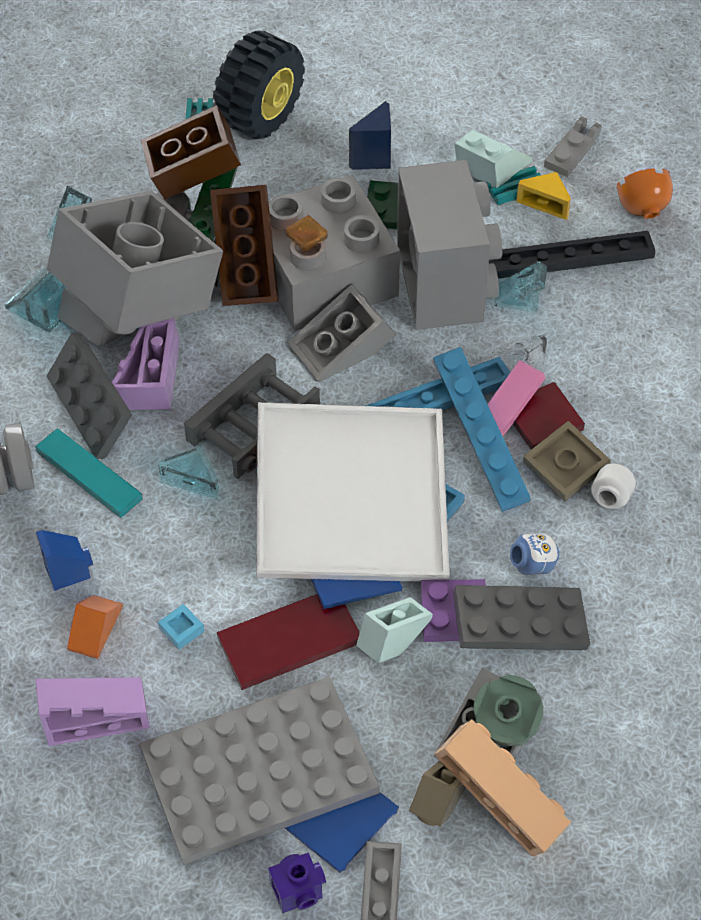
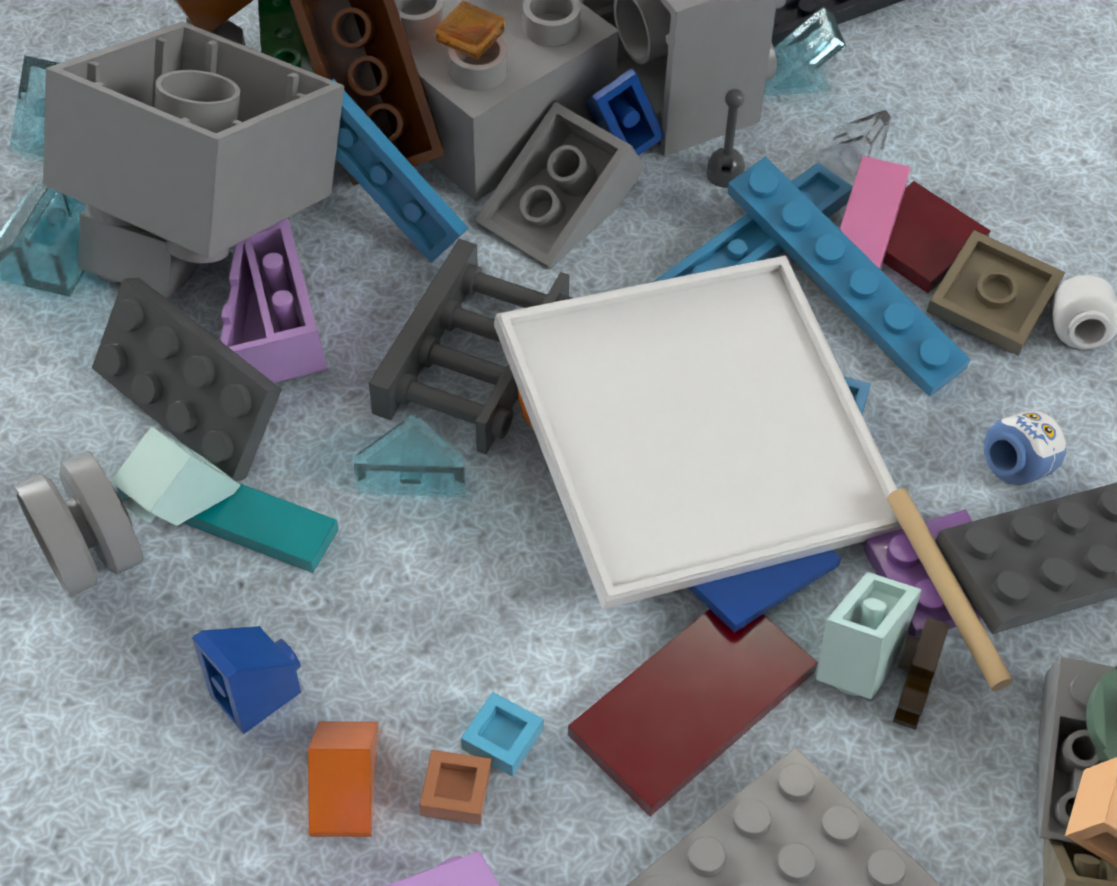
camera: 20 degrees left, 0 degrees up
none -> light aqua slope [110,426,240,526]
none -> dark azure plate [332,79,469,263]
none -> nougat plate [419,750,492,825]
none -> blue slope [585,68,664,156]
none -> dark grey hinge [706,89,745,188]
none -> tan bar [886,488,1013,691]
none -> dark brown plate [893,617,950,730]

